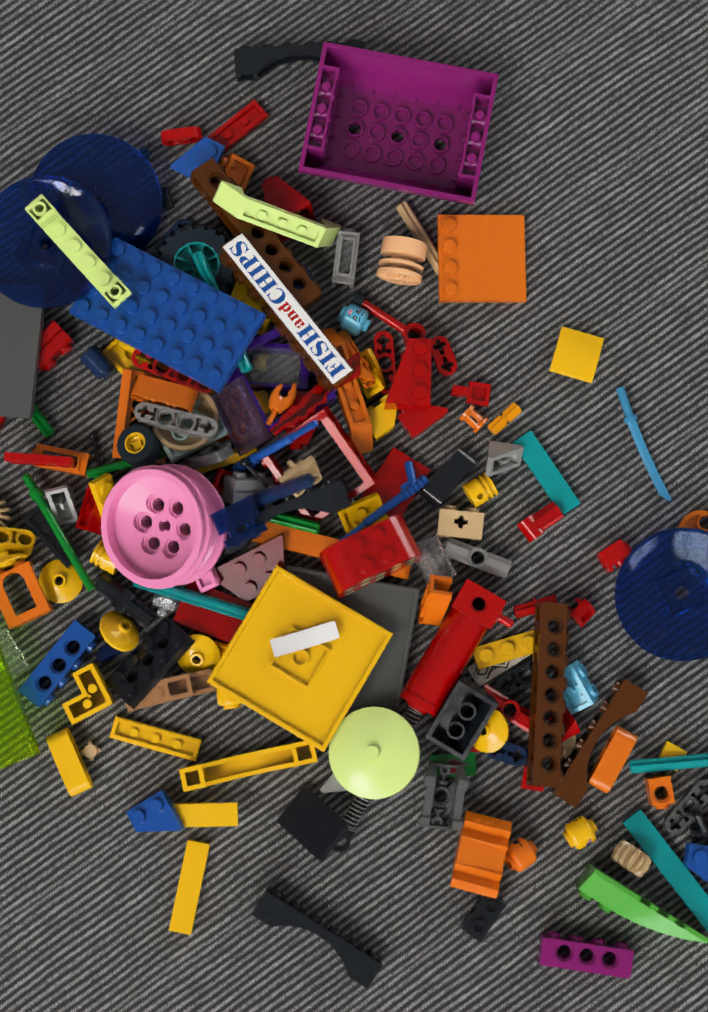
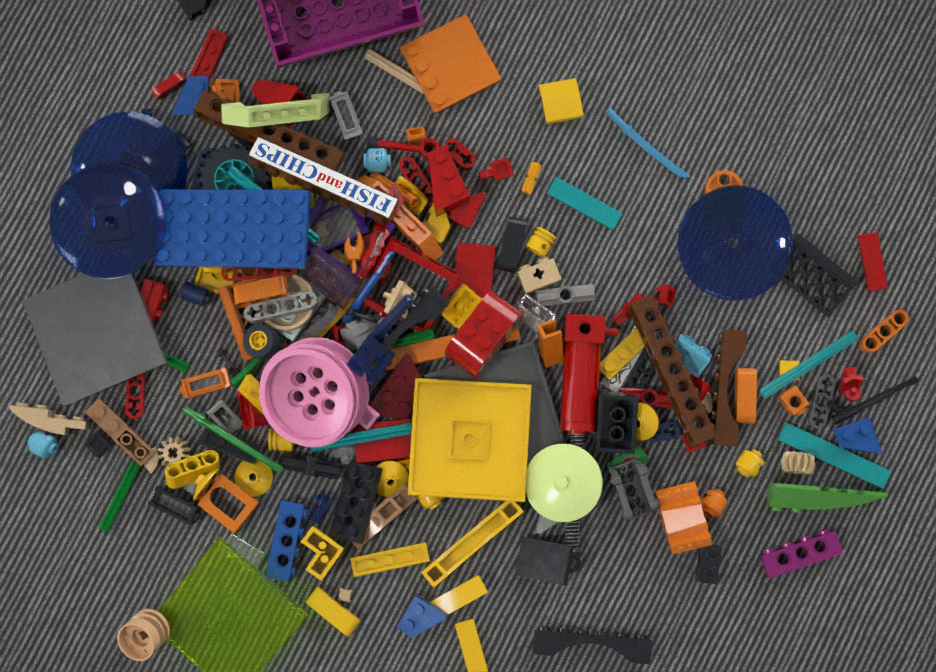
camera: 30 degrees left, 0 degrees up
red tile [4,452,76,468] -> none
yellowish green slope [24,194,132,309] -> none
yellow dish [100,611,139,652] -> none
white sticker [270,621,339,657] -> none
blue piece [339,461,428,541] -> none
light nougat wheel [376,235,428,286] -> none
orange bush [459,405,489,434] -> none
light grey slope [485,441,524,477] -> none
red piece [517,502,564,543] -> none
red brick [595,539,633,573] -> none
none -> orange slope [405,126,426,145]

